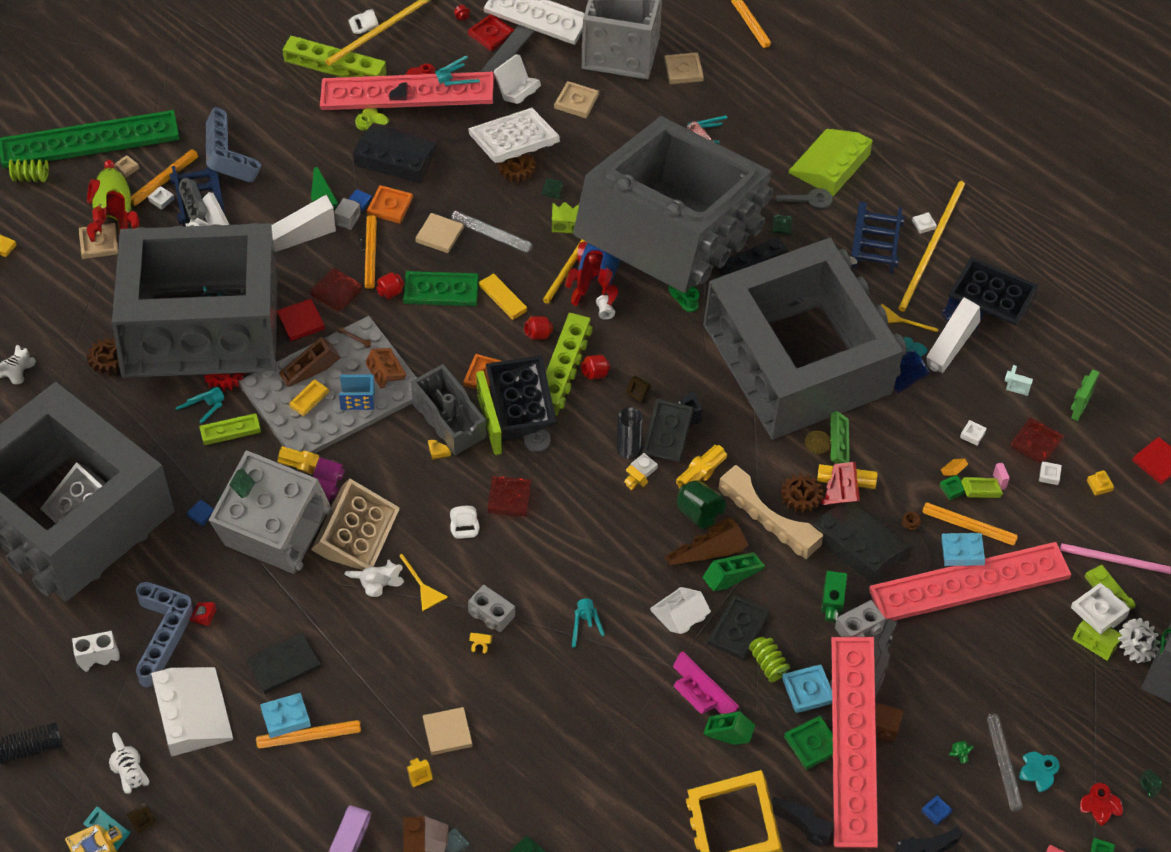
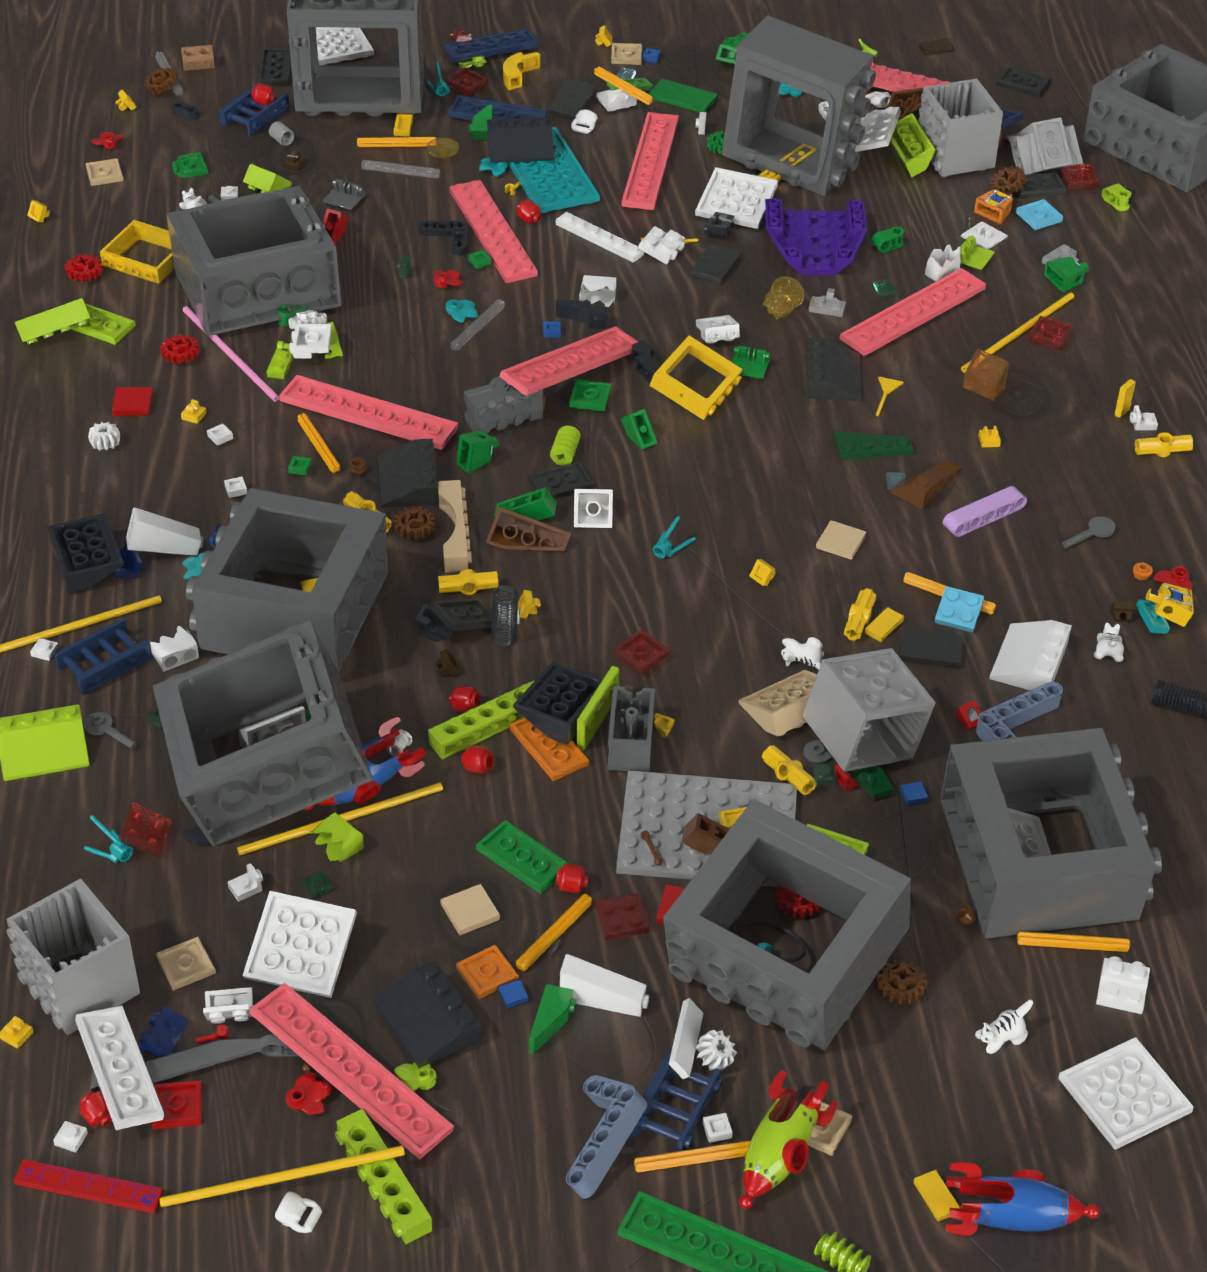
camera: 140 degrees left, 10 degrees down
white piece [72,631,120,672] -> none
tan tile [114,155,139,178] -> none
dark grey beam [179,178,206,220] -> none
clear green plate [229,469,255,499] -> none
magenta brick [313,457,345,502] -> none
light grey brick [334,198,361,230] -> none
piece [339,375,375,410] -> none
dark orange bracket [365,348,407,389] -> none
black tile [389,82,408,100] -> none
yellow piece [400,554,448,612] -> none
yellow tile [407,758,433,787] -> none
teal plant [435,56,480,87] -> none
white piece [450,506,480,539] -> none
clear axle [451,211,532,253] -> none
red plate [454,5,470,21] -> none
light grey brick [468,584,515,633] -> none
yellow tile [479,273,527,320] -> none
dark pink bracket [673,651,740,714] -> none
dark green cylinder [676,480,726,530] -> none
medium azure plate [782,664,832,713] -> none
wing [821,462,860,505] -> none
light grey brick [835,600,885,637] -> none
yellow piece [881,303,938,332] -> none
light orange tile [941,459,968,476] -> none
medium azure plate [941,533,985,566] -> none
green plant [949,741,974,763] -> none
lime tile [961,477,1003,498] -> none
bright pink tile [993,463,1009,490] -> none
light aqua bracket [1004,365,1033,396] -> none
clear red plate [1010,417,1064,464] -> none
bright green plate [1070,369,1099,421] -> none
none -> white gear [88,422,121,451]
none -> clear blue bracket [138,1007,188,1058]
none -> white bracket [228,863,263,902]
none -> yellow piece [844,588,876,641]
none -> yellow tile [865,607,904,642]

